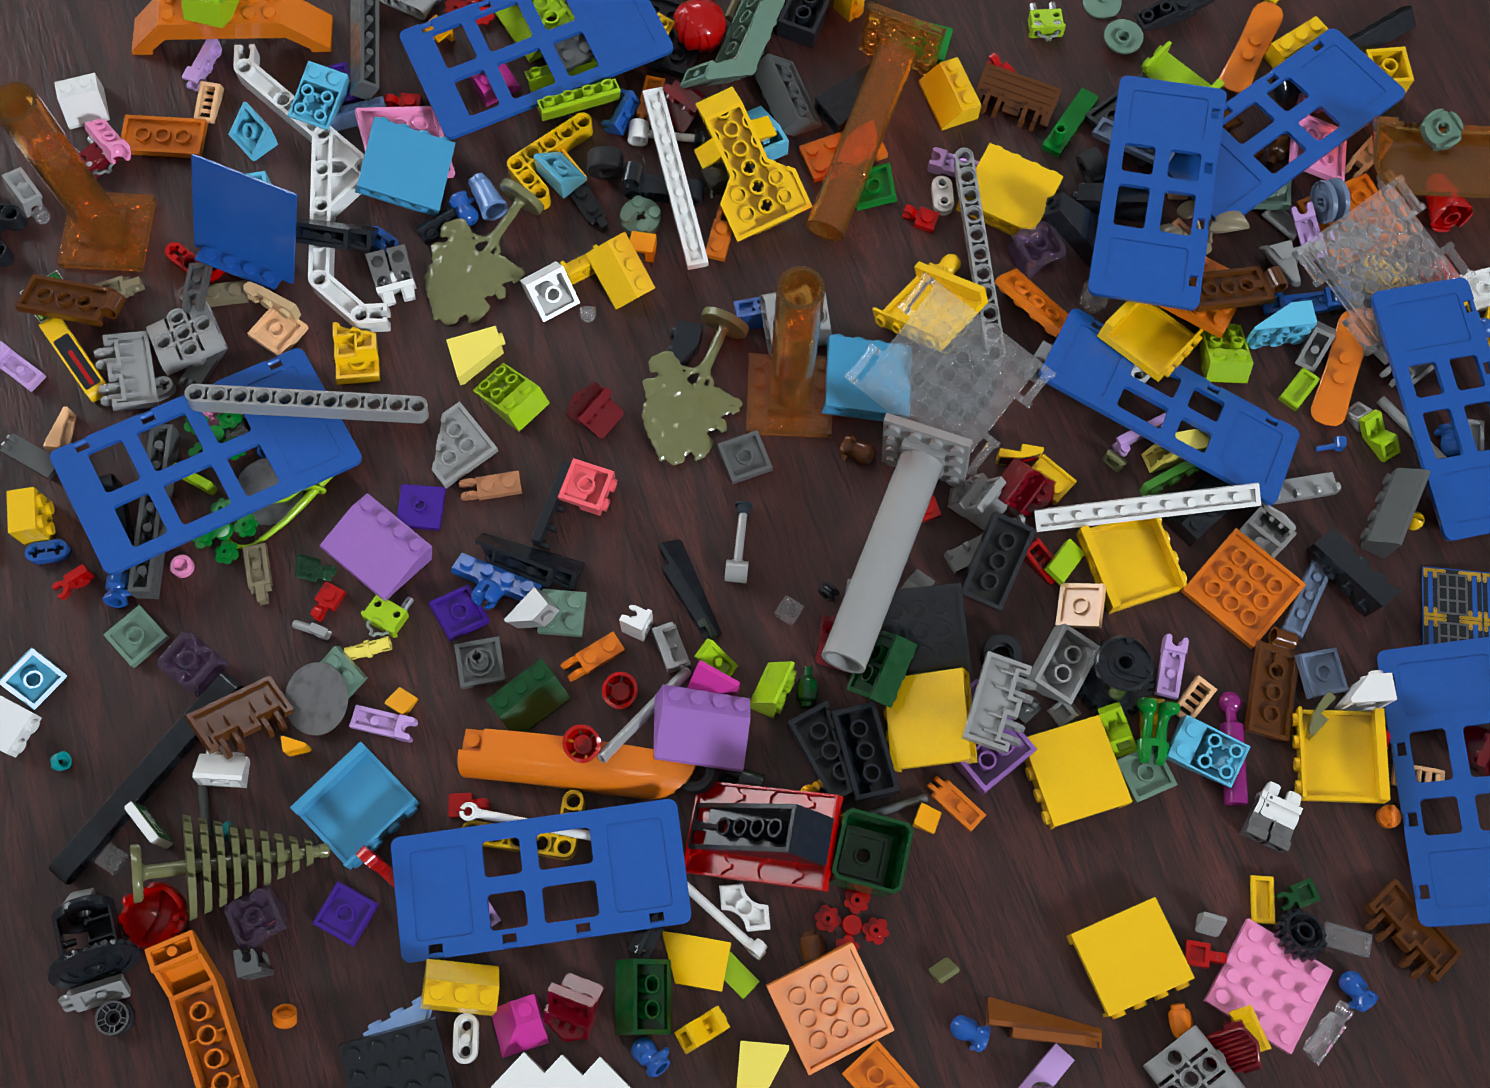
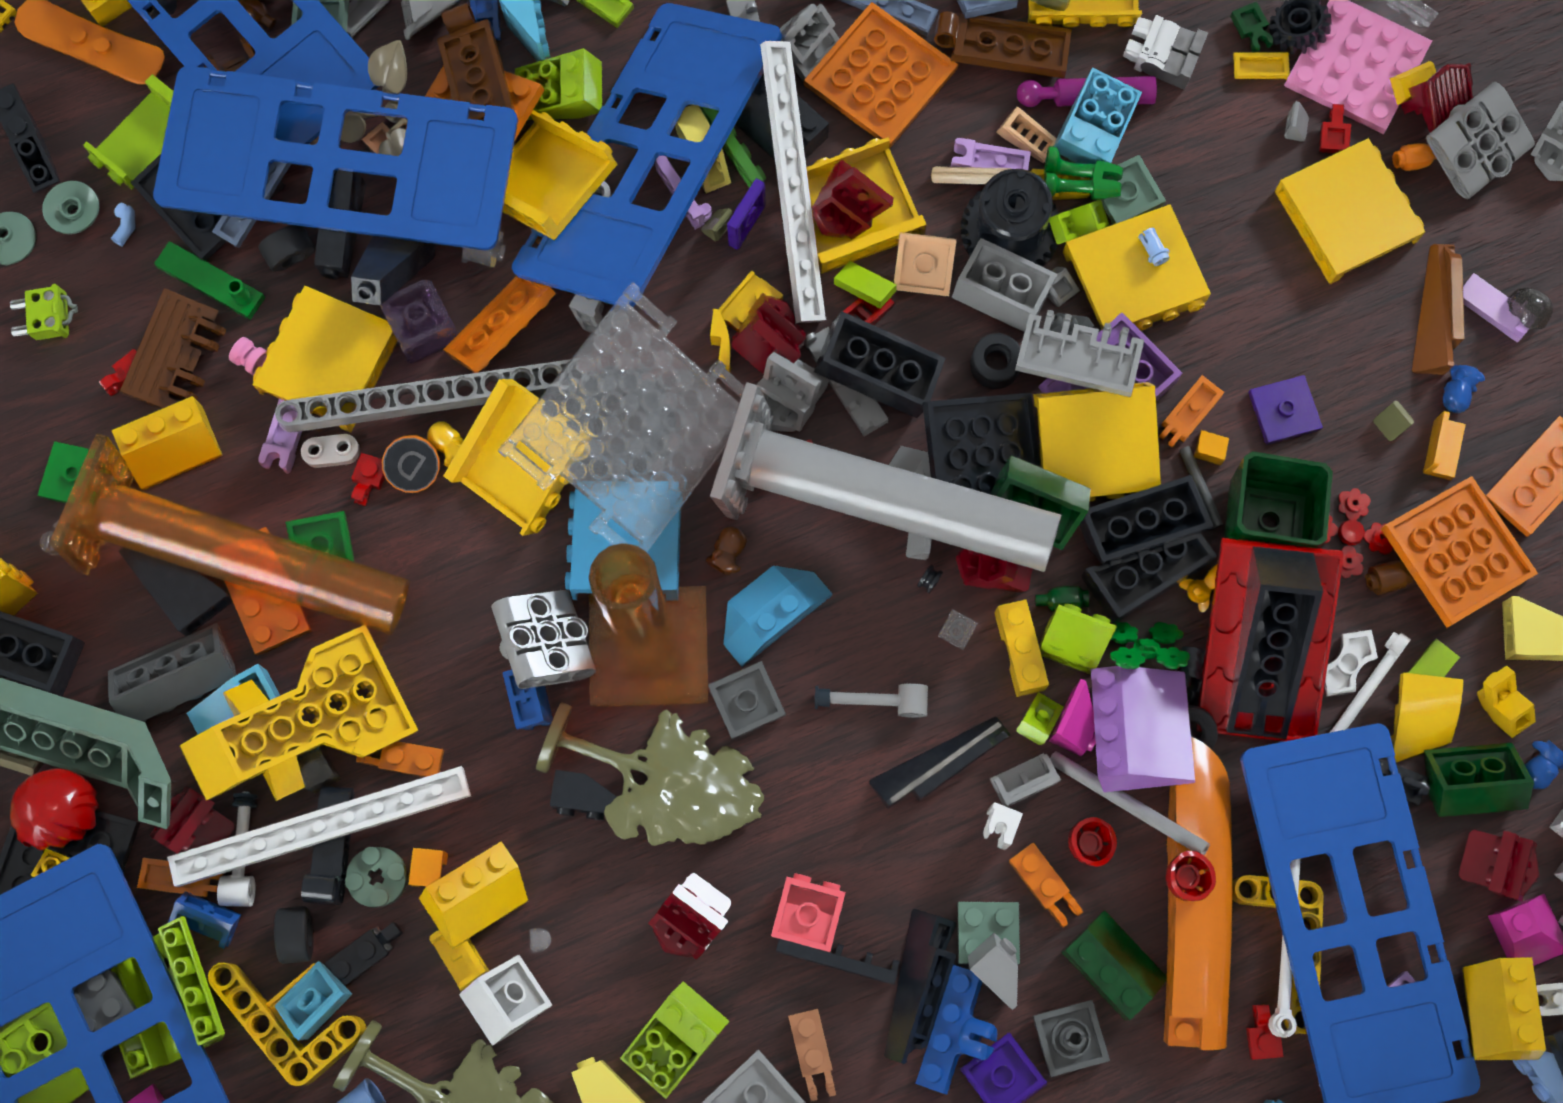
camera: 90 degrees left, 5 degrees up
none -> light blue arm [111,203,135,247]
none -> bright pink wheel [229,337,267,376]
none -> black tile [382,435,440,493]
none -> dark azure wedge [724,566,833,667]
none -> dark purple plate [727,178,766,250]
none -> dark red piece [812,160,894,239]
none -> tan axle [931,166,1012,184]
none -> yellow arch [994,599,1049,697]
none -> green plant [1110,622,1190,669]
none -> light blue pin [1138,228,1170,266]
none -> dark purple plate [1248,375,1323,445]
none -> light orange panel [1423,411,1466,480]

